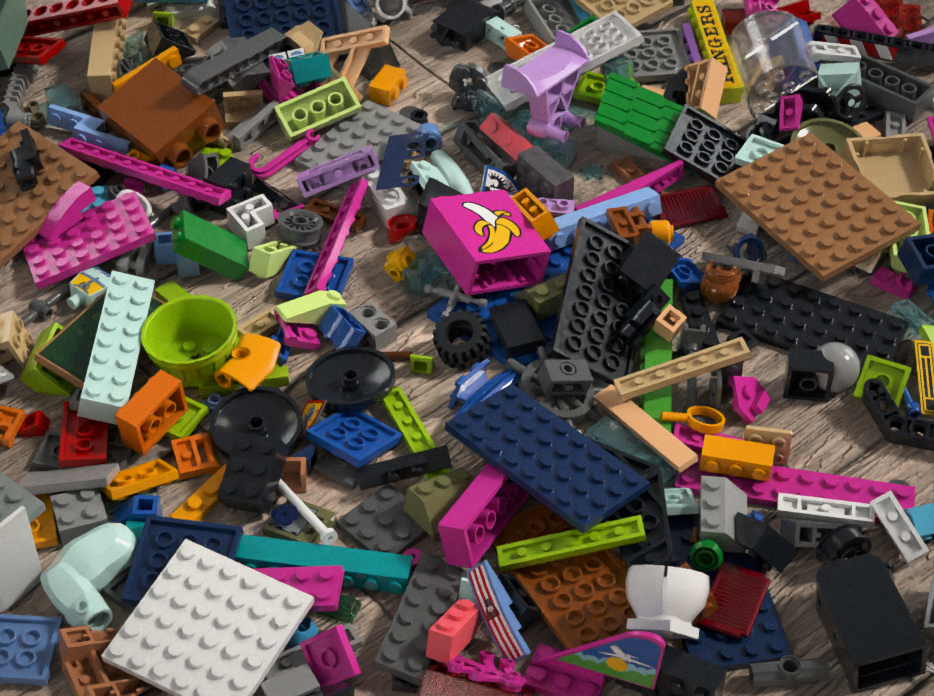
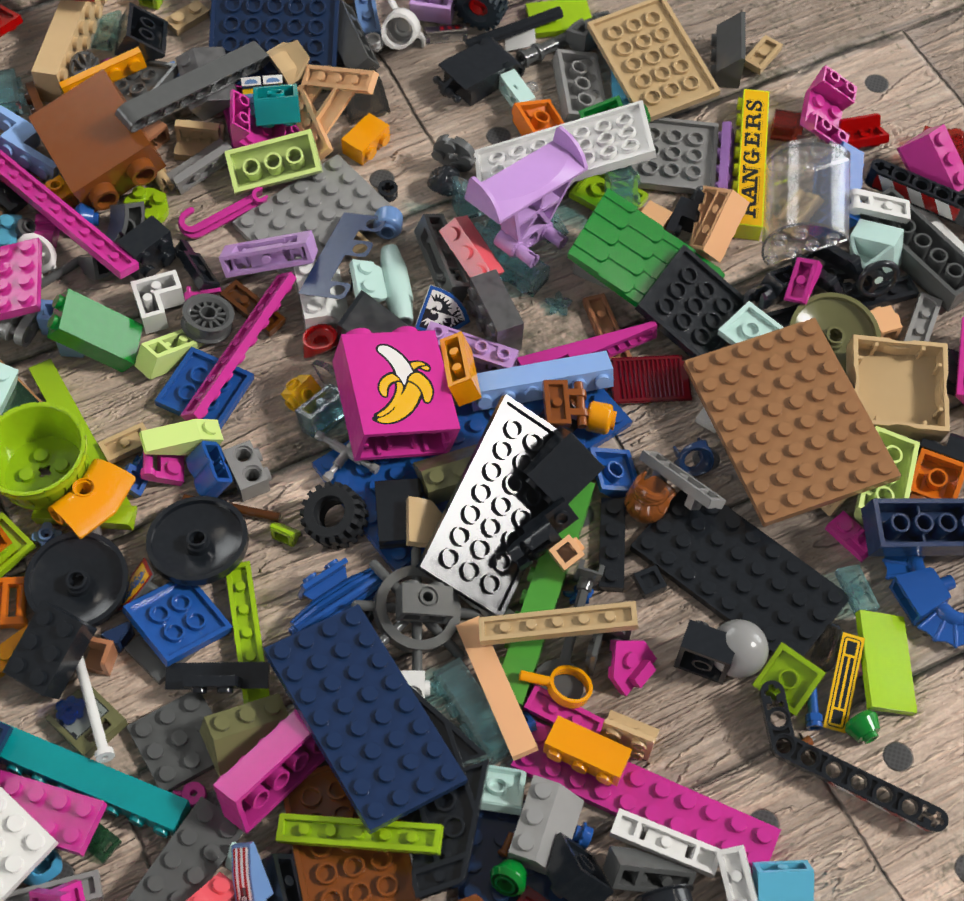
camera: 10 degrees right, 15 degrees up
none -> tan slope [406,496,442,548]

